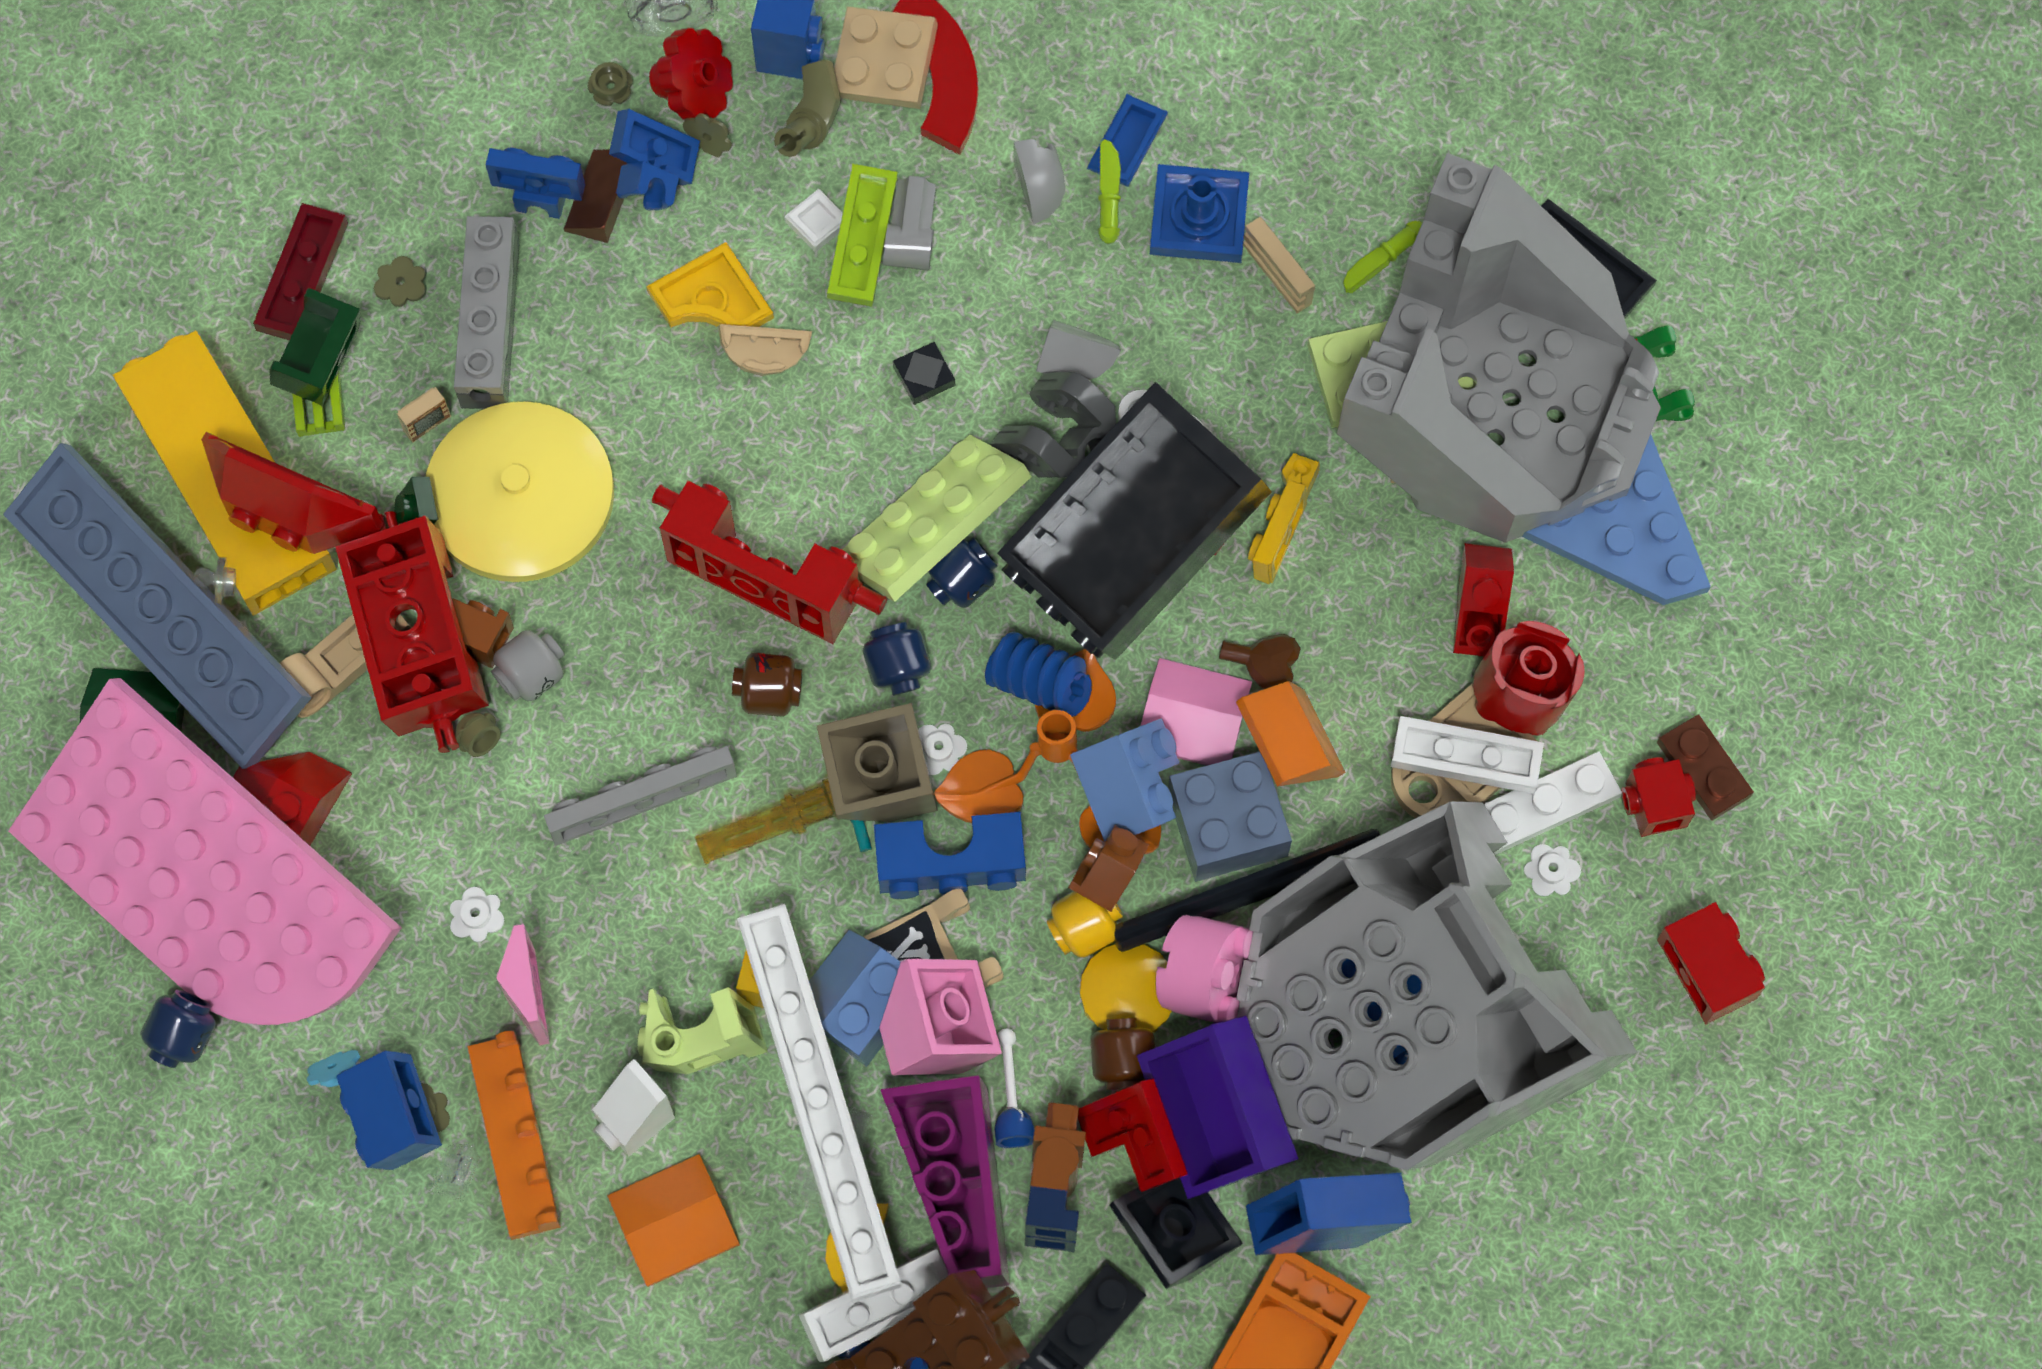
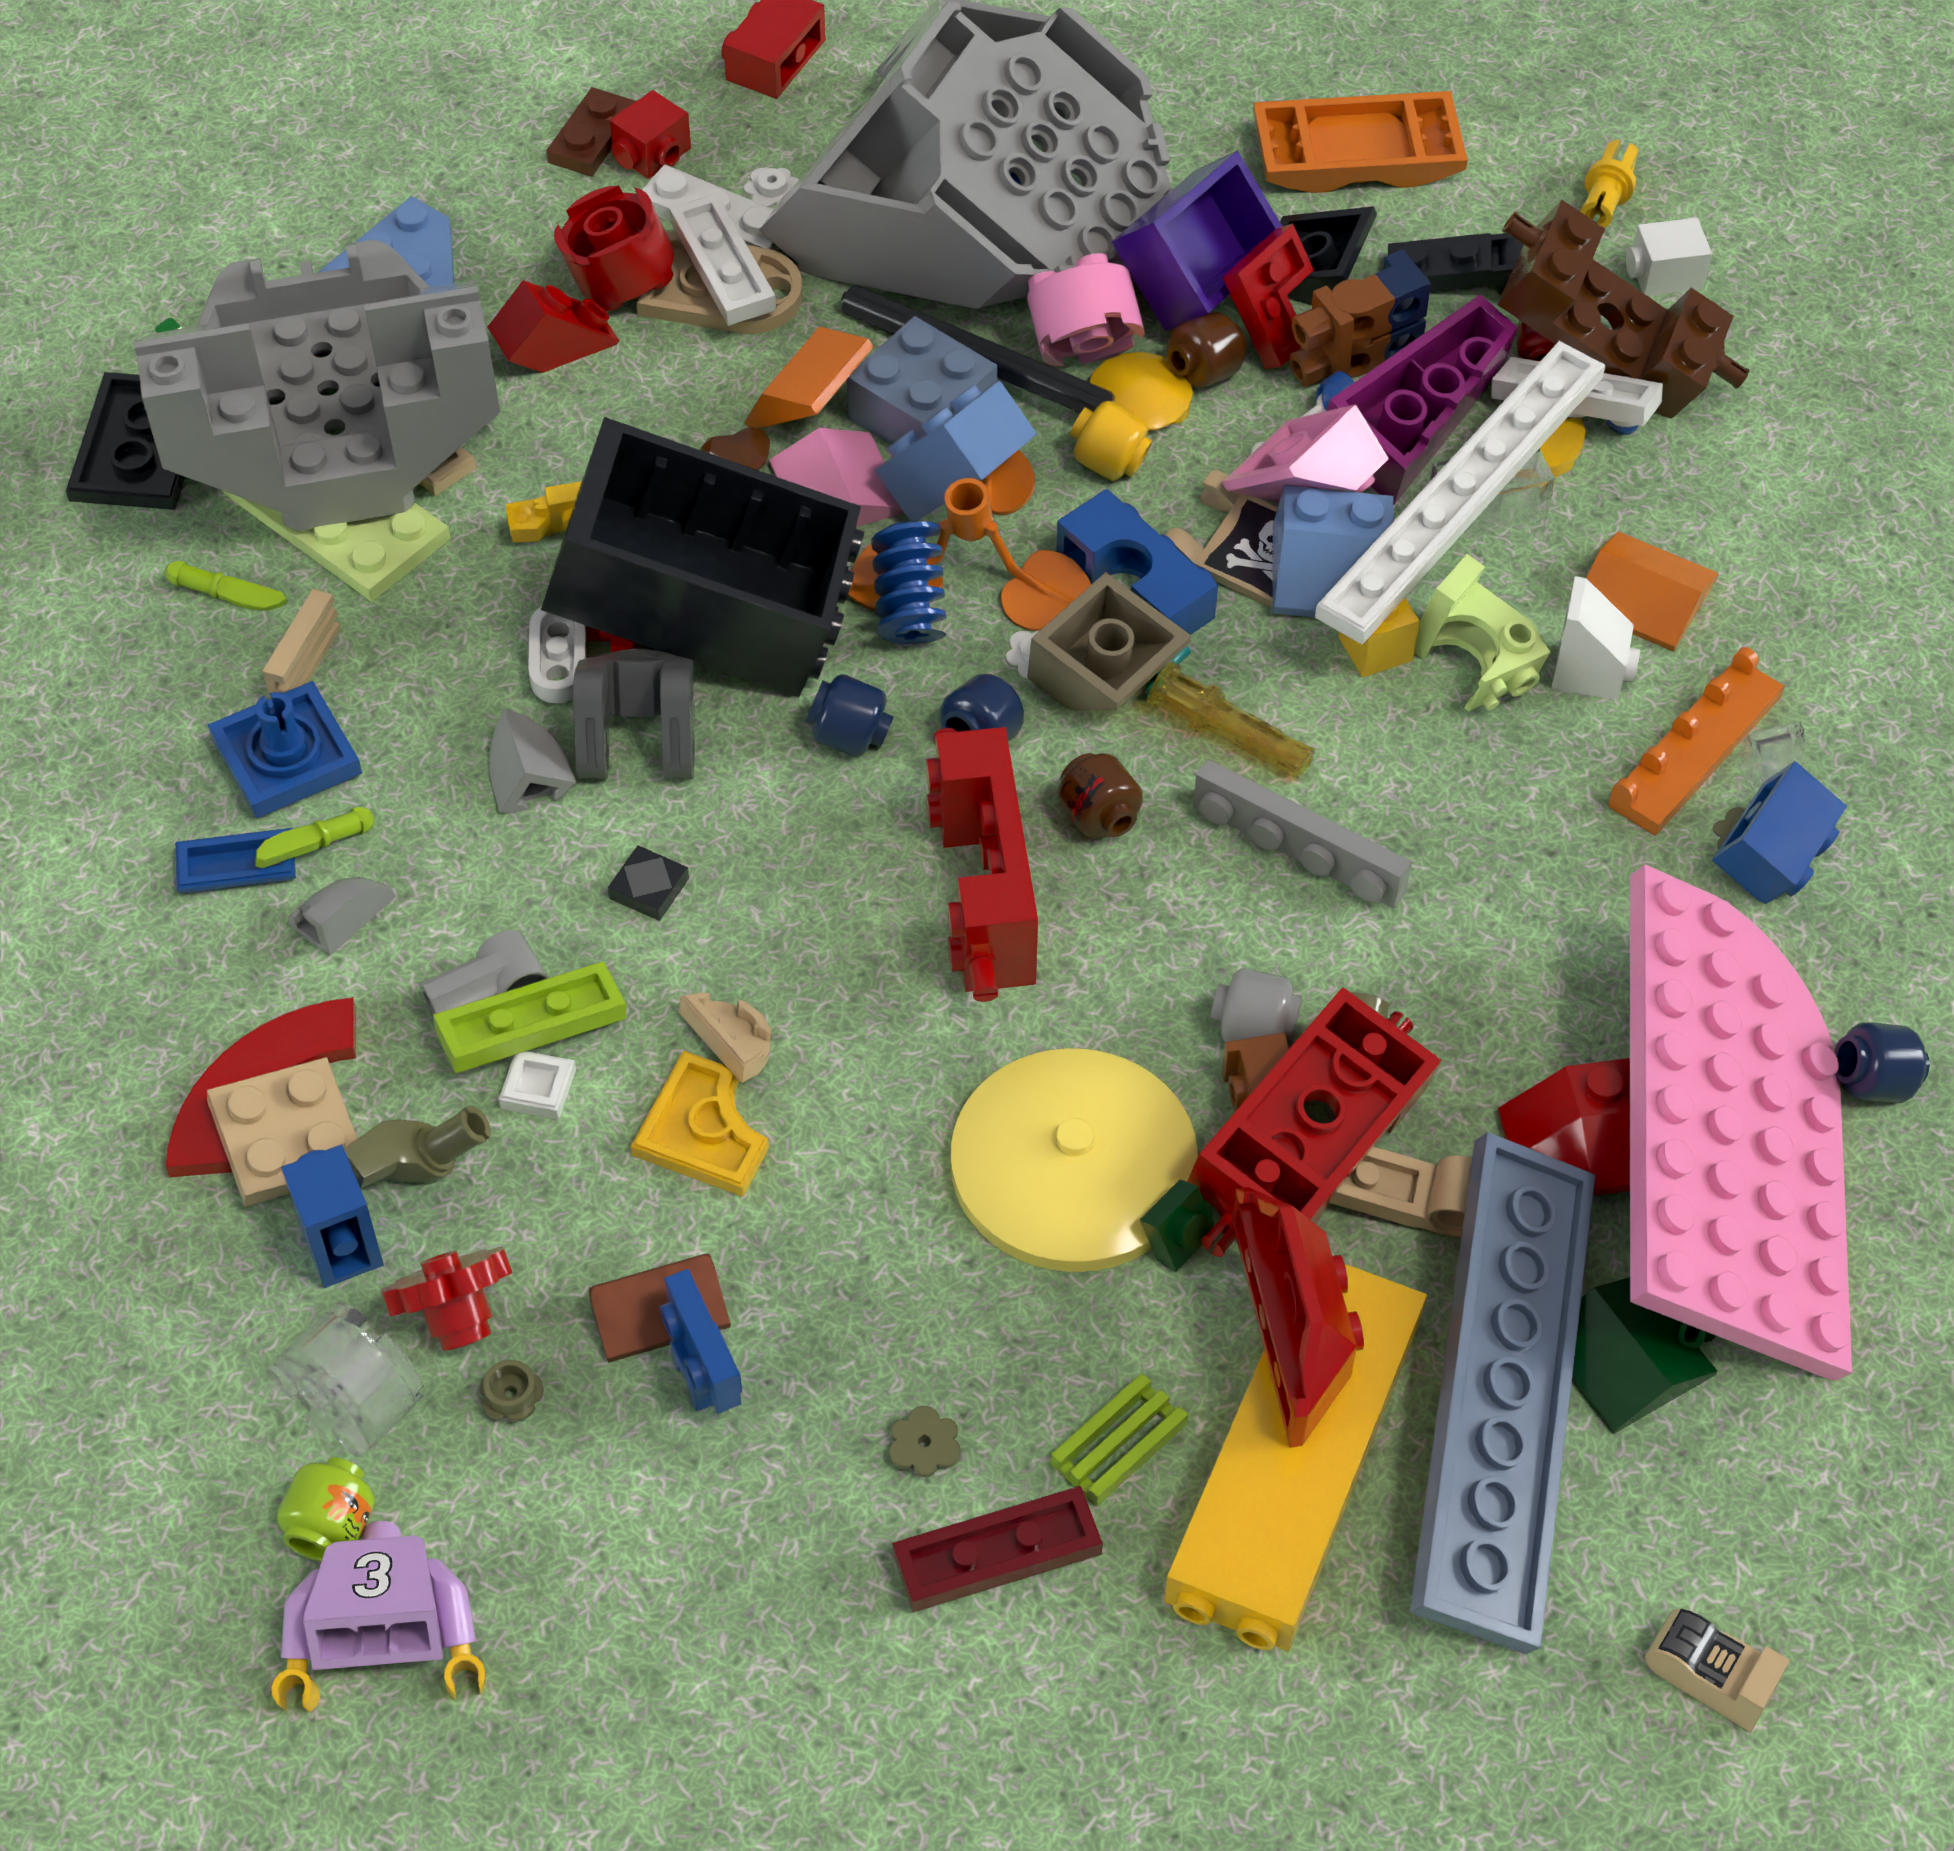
camera: 125 degrees left, 15 degrees down
clear plate [193,557,236,605] -> none
dark green panel [269,288,360,406] -> none
medium azure plant [307,1050,360,1087] -> none
tan tile [397,387,451,443] -> none
white plant [450,887,504,942] -> none
light grey piece [454,216,520,409] -> none
bright pink slope [496,924,550,1045] -> none
blue plate [609,109,700,211] -> none
olive plant [683,114,732,158] -> none
yellowish green plate [842,434,1031,602] -> none
dark orange brick [1068,825,1149,912] -> none
blue brick [1246,1173,1412,1255] -> none

